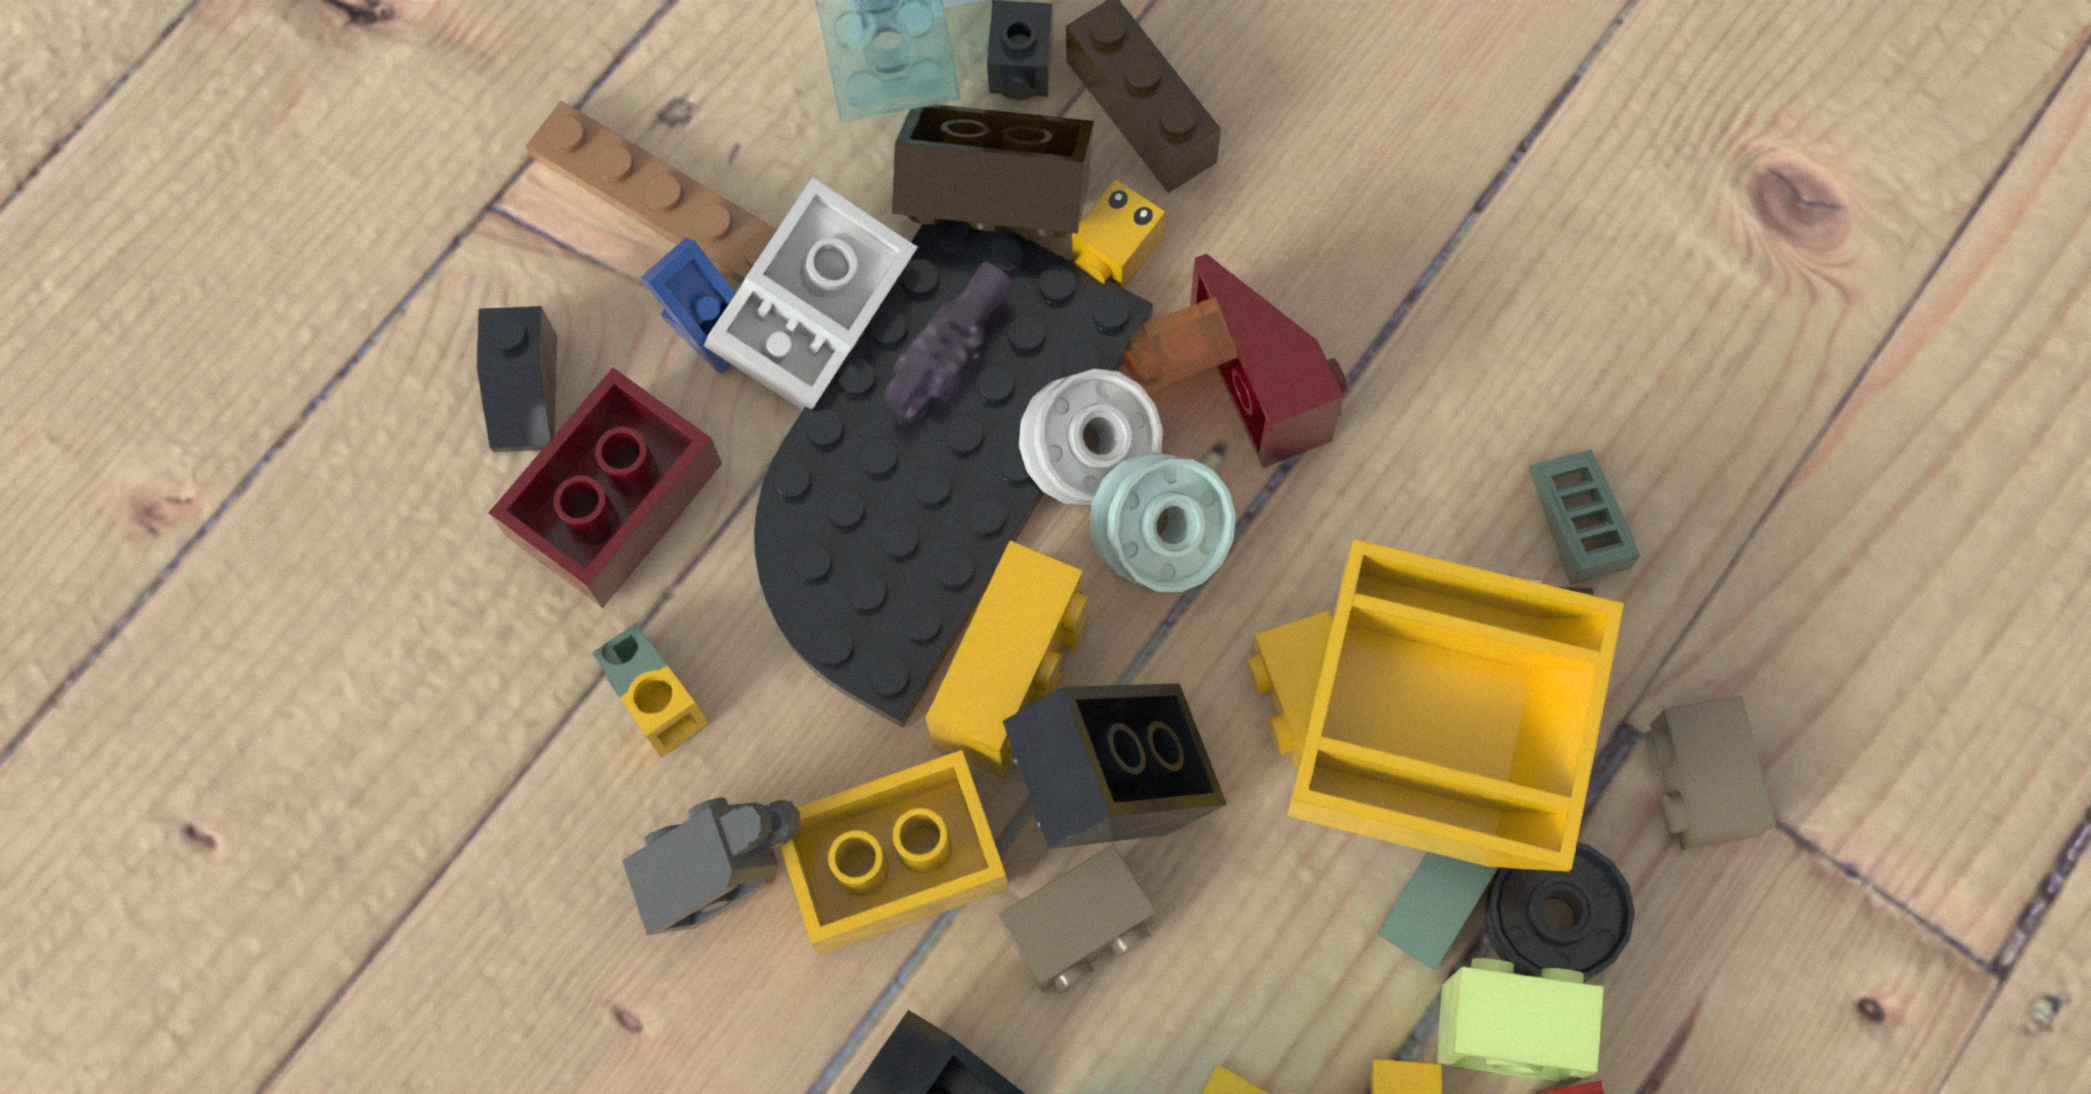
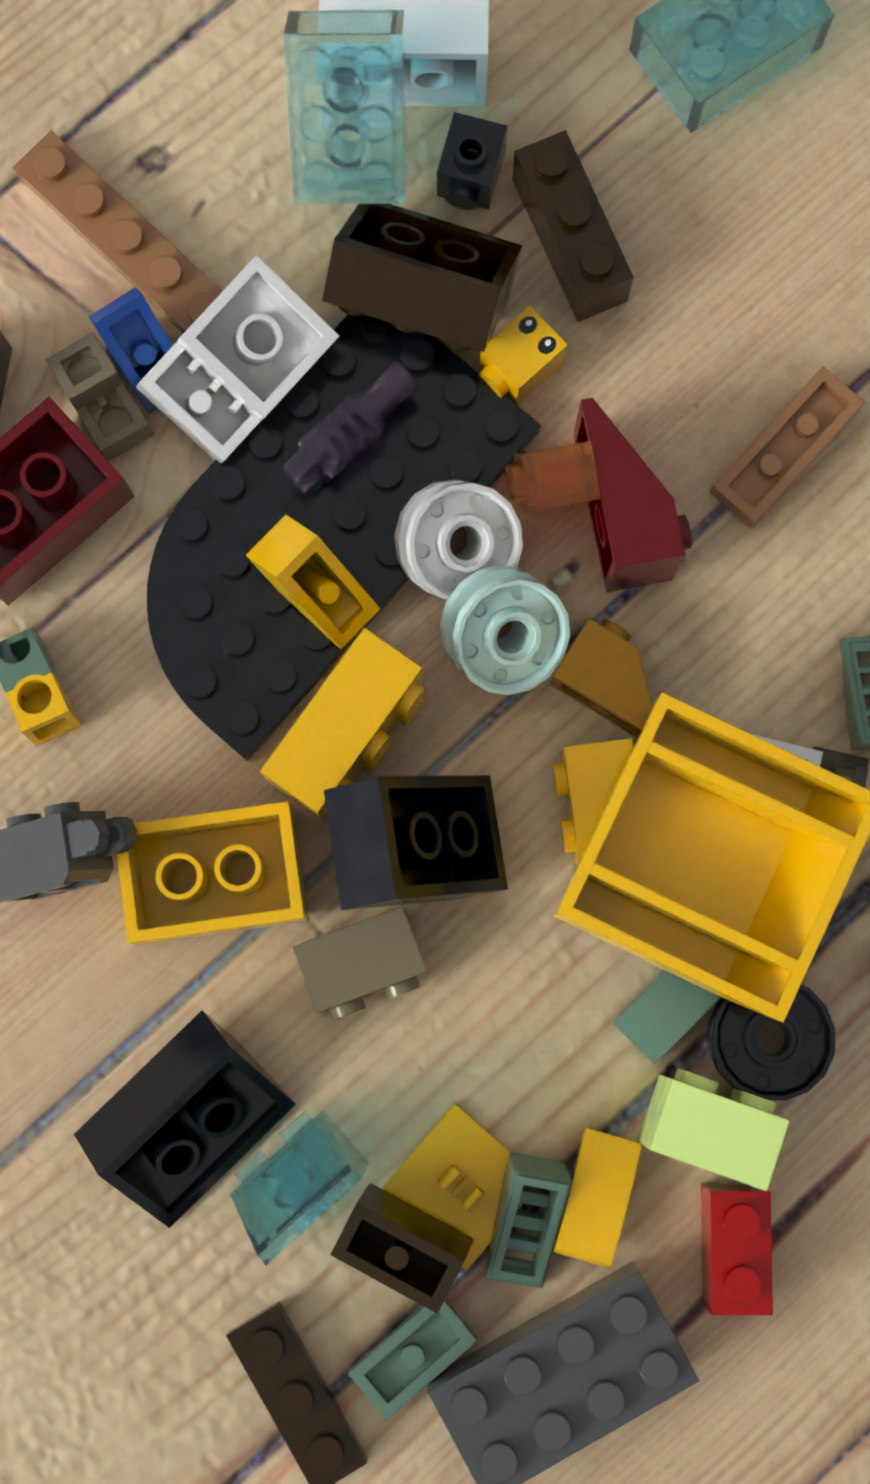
camera: 10 degrees right, 10 degrees up
none -> dark tan slope [45,332,154,461]
none -> yellow slope [246,514,381,649]
none -> pearl gold slope [550,618,653,738]
none -> medium nougat plate [710,366,865,529]

